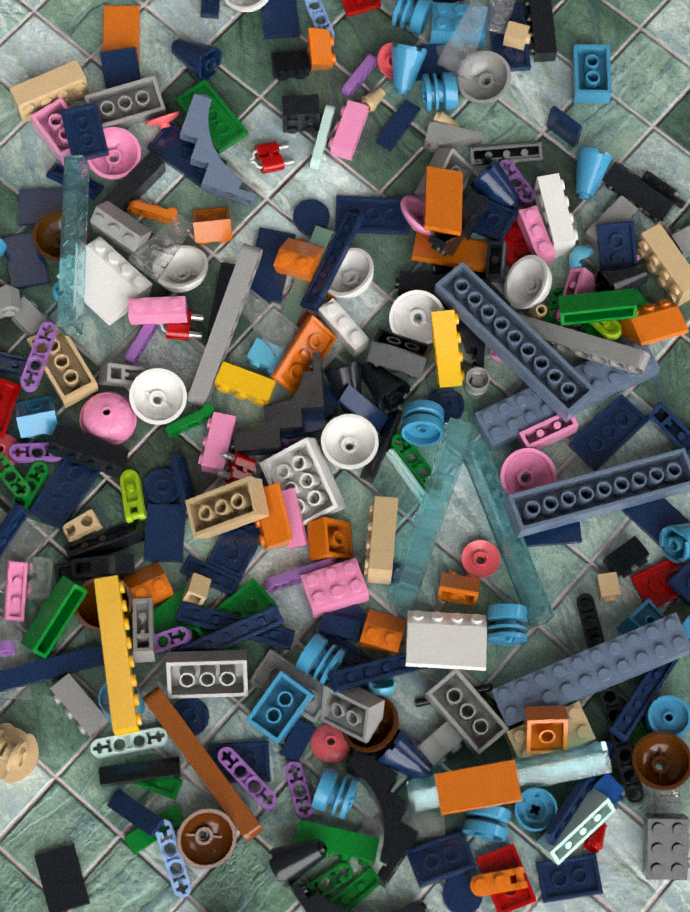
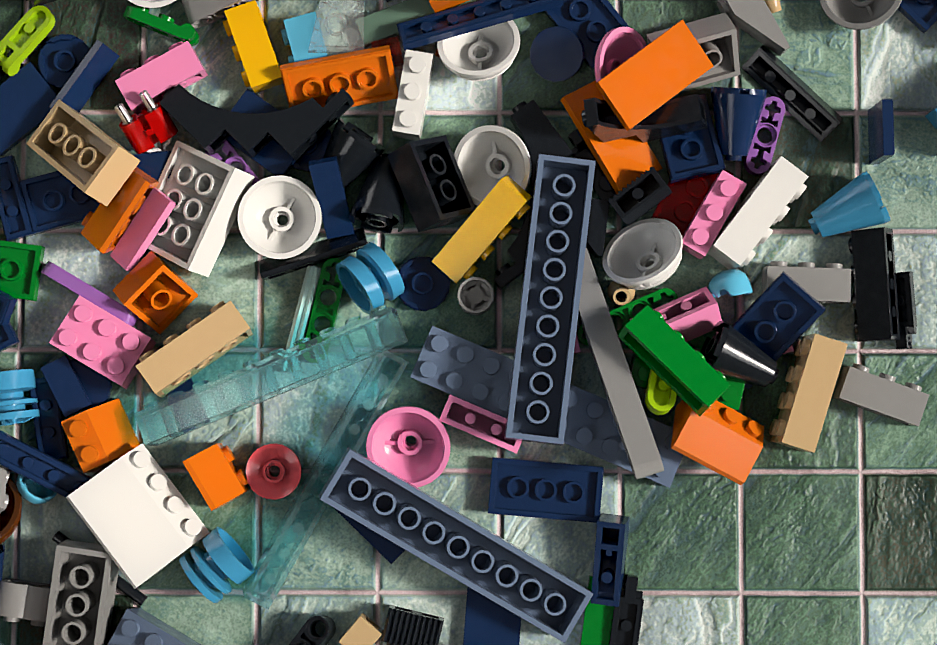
camera: 55 degrees right, 15 degrees up
none -> dark blue tile [530,26,585,82]

